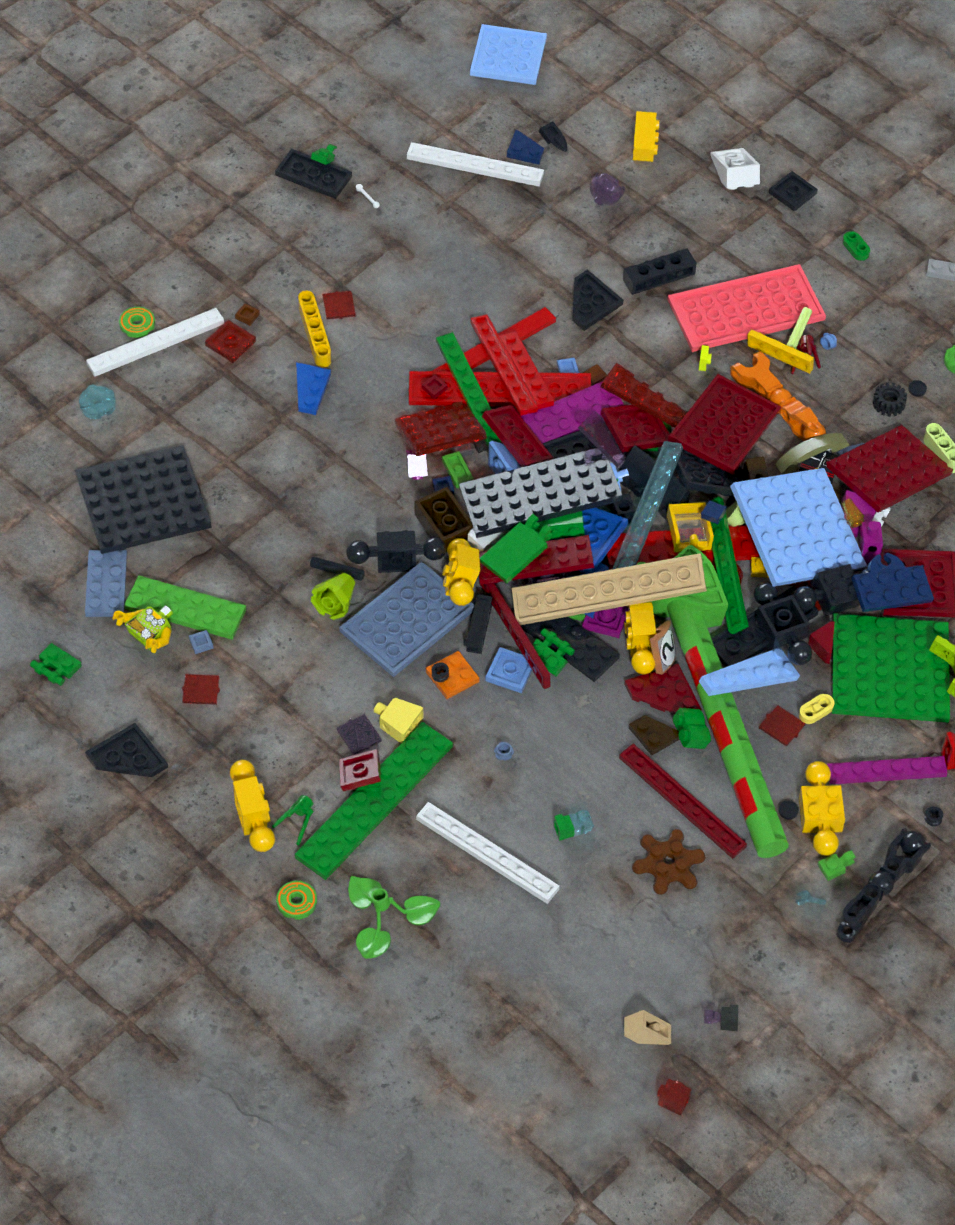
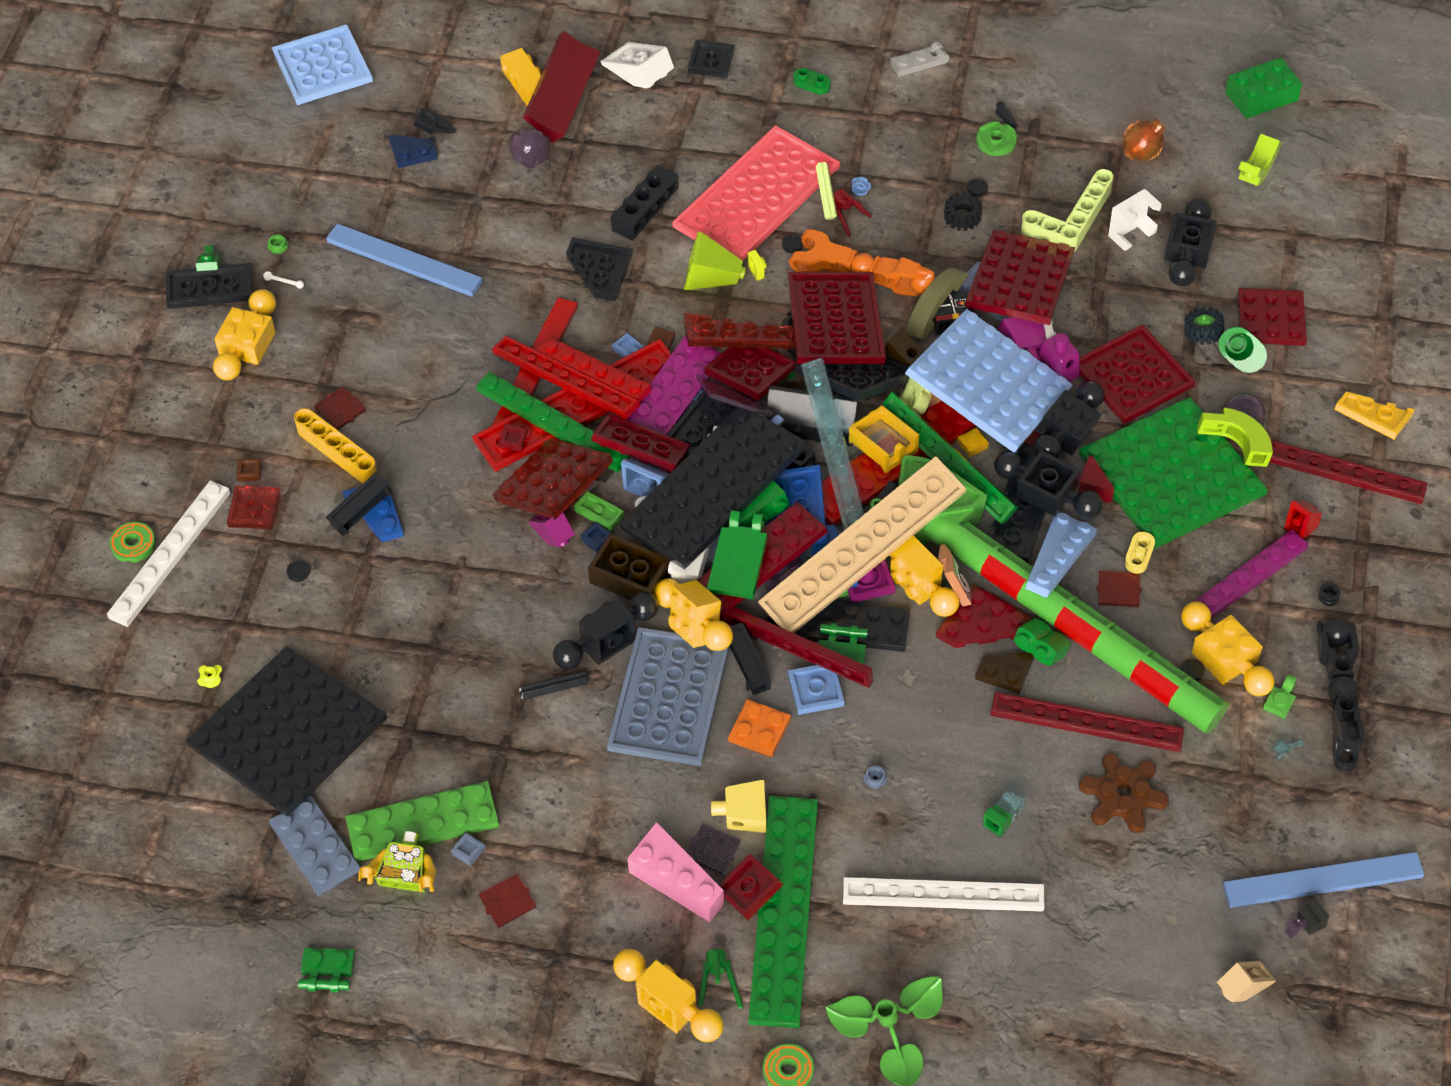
camera: 30 degrees left, 0 degrees up
clear light blue plate [79,385,116,419] -> none
black plate [85,723,168,777] -> none
lime cone [311,573,355,620] -> none
white plate [407,142,544,187] -> none
black bush [431,662,449,682] -> none
clear red brick [657,1078,692,1116] -> none
dark blue tile [701,500,726,524] -> none
yellow plate [748,329,814,374] -> none
clear yellow cone [842,499,865,528] -> none
dark blue plate [851,553,934,612] -> none
none -> neon yellow plate [197,665,222,688]
none -> yellow brick [213,289,276,380]
none -> bright green plate [267,235,288,254]
none -> black piece [287,560,310,582]
none -> black container [326,472,393,537]
none -> medium blue tile [327,224,483,297]
none -> dark red arch [522,31,601,143]
none -> bright pink wedge [627,822,724,922]
none -> lime slope [684,231,746,290]
none -> black piece [782,235,803,253]
none -> medium blue tile [1223,852,1424,908]

